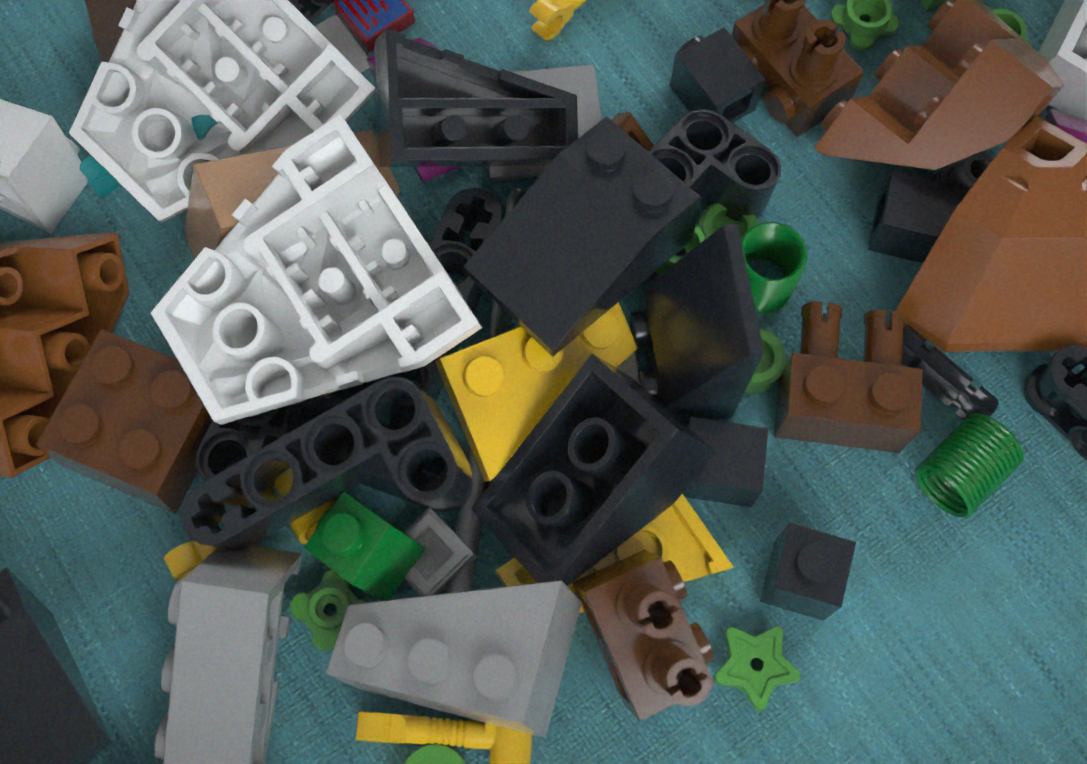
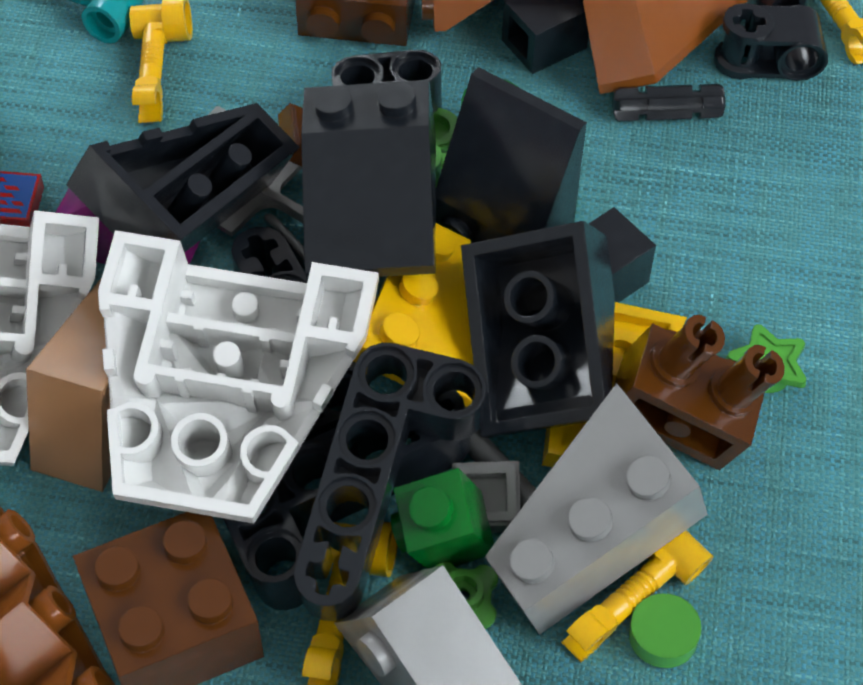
camera: 45 degrees left, 15 degrees down
black brick [669,27,766,123] -> none
black brick [760,523,856,621] -> none
reddish brown brick [774,302,923,453] -> none
green piece [915,414,1024,518] -> none

